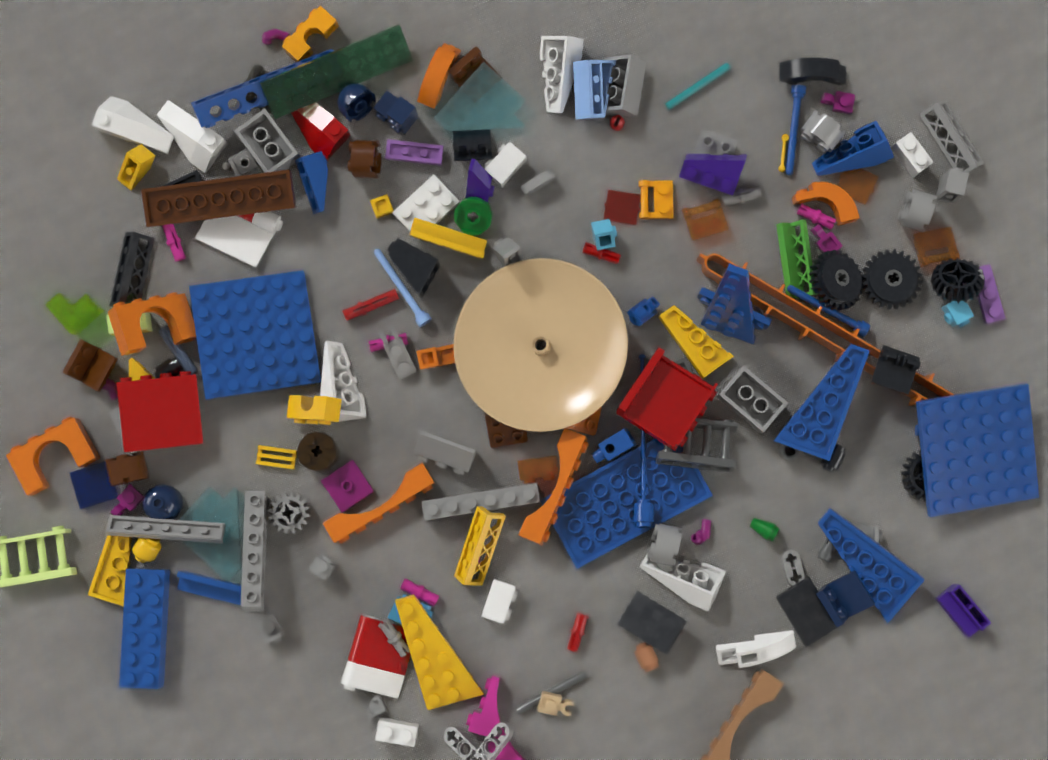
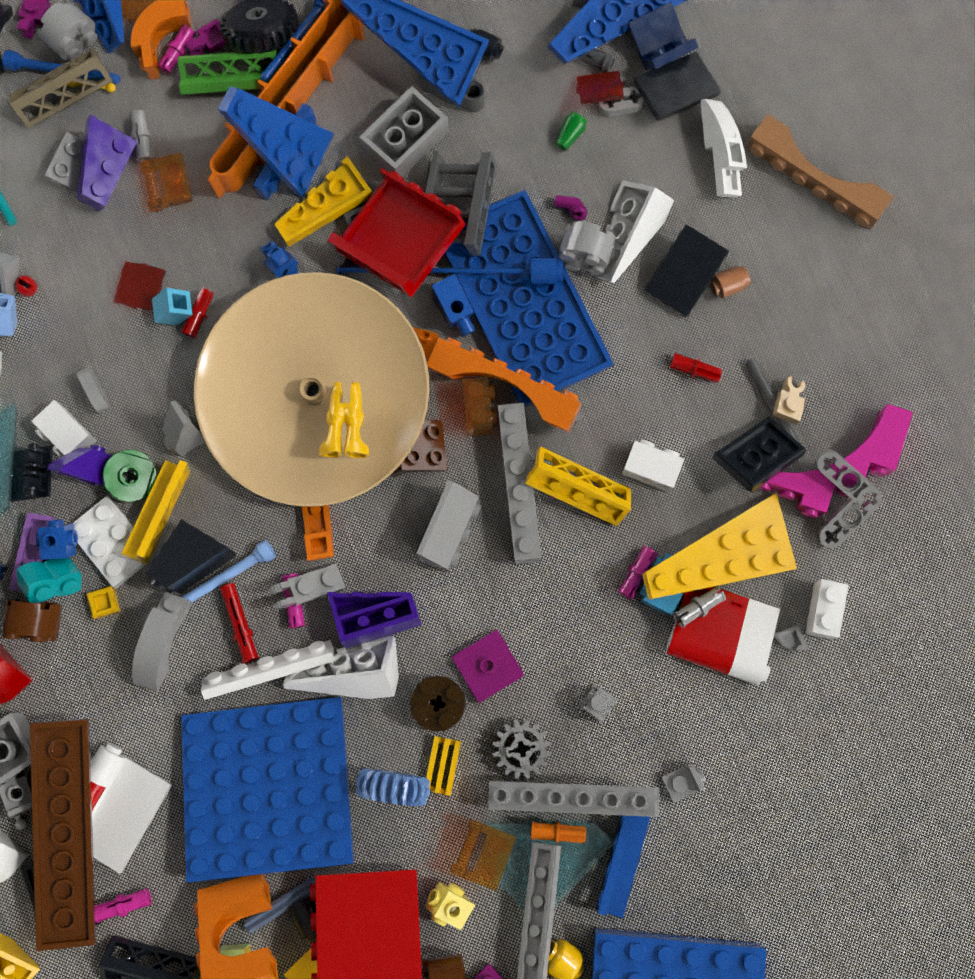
camera: 85 degrees left, 5 degrees down
dark blue cylinder [143,484,183,520] -> none
yellow arch [287,395,342,425] -> none
blue slope [295,151,328,214] -> none
orange arch [322,463,435,544] -> none
light orange plate [638,180,674,220] -> none
none -> dark tan fence [9,47,113,128]
none -> teal brick [17,557,82,603]
none -> blue brick [36,519,78,560]
none -> light grey arch [132,592,191,692]
none -> white plate [201,640,334,700]
none -> yellow piece [319,382,369,458]
none -> dark purple wedge [327,592,422,649]
none -> medium blue gear [356,768,430,806]
none -> light yellow brick [425,881,475,930]
none -> clear orange plate [450,818,516,891]
none -> orange axle [531,821,586,844]
none -> clear red piece [576,71,624,104]
none -> black tile [713,417,807,493]

